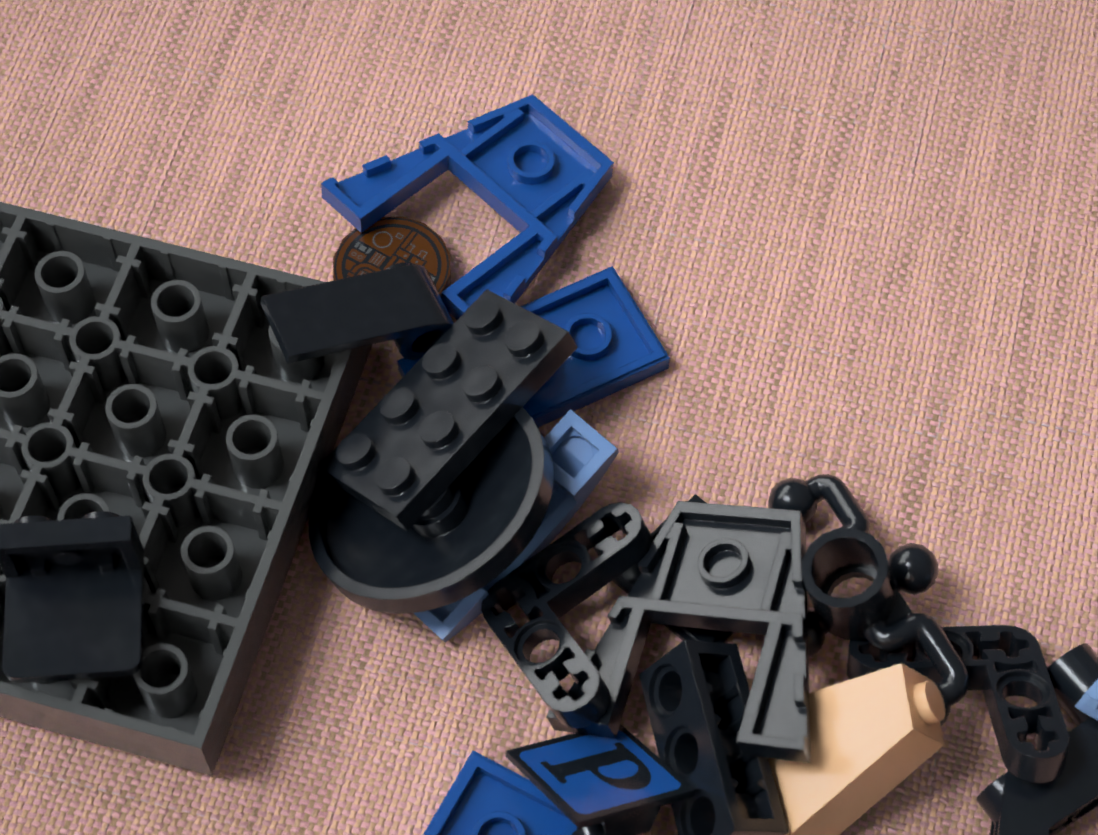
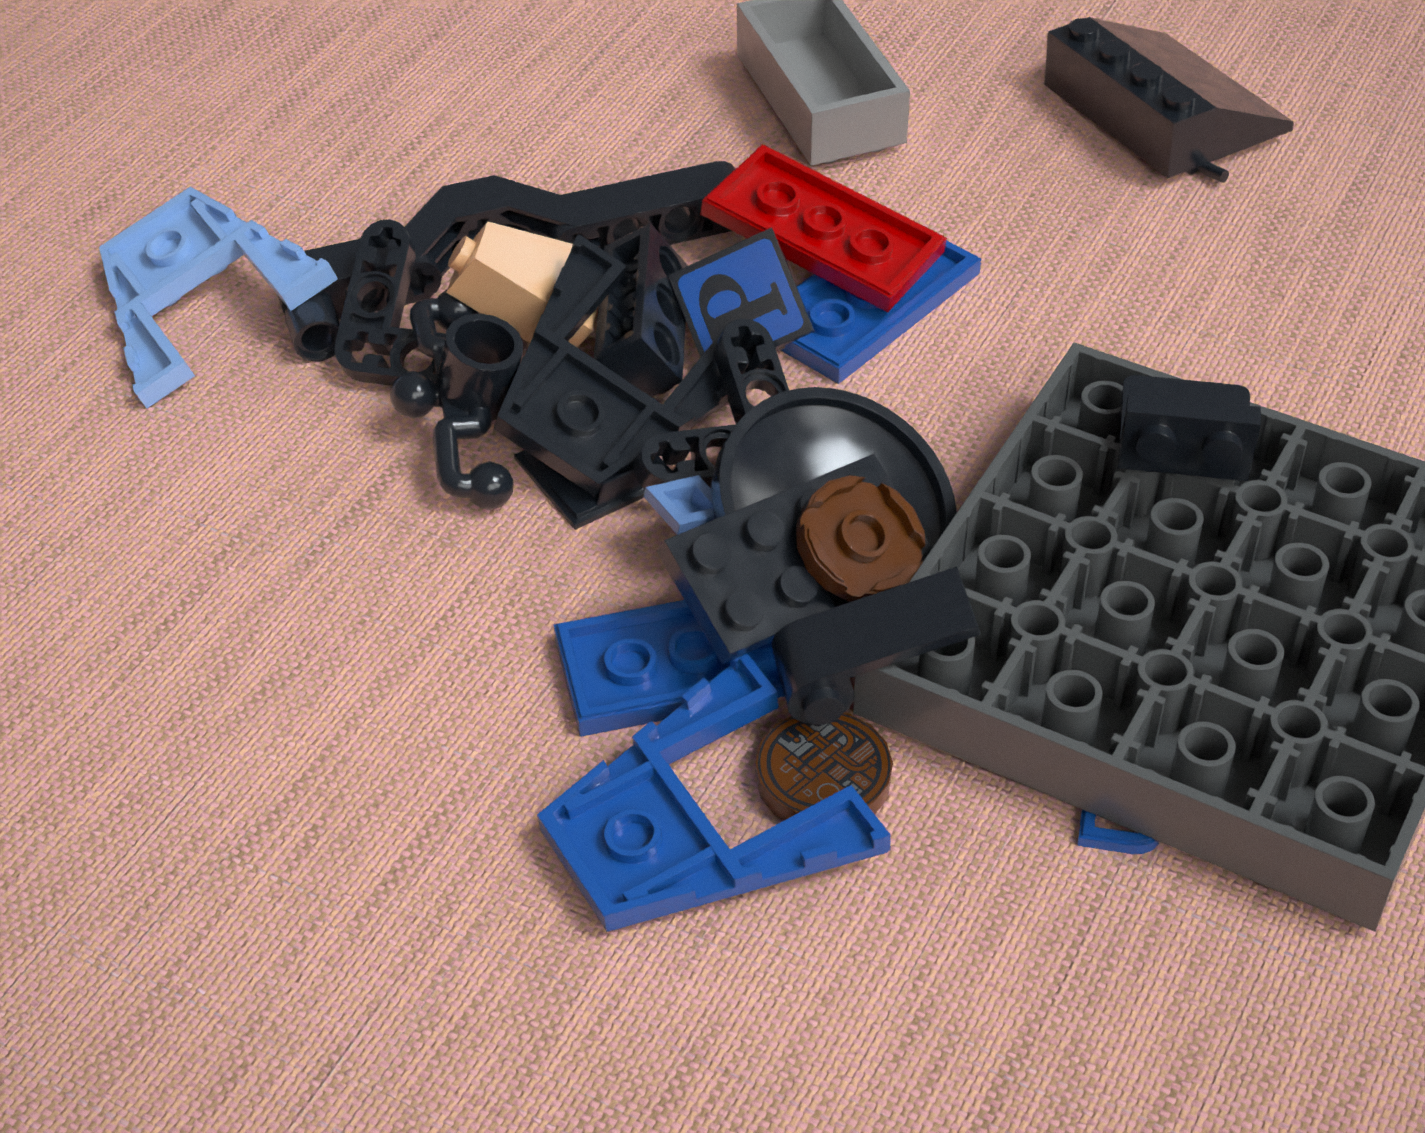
camera: 165 degrees left, 15 degrees down
none -> reddish brown tile [796,475,925,602]

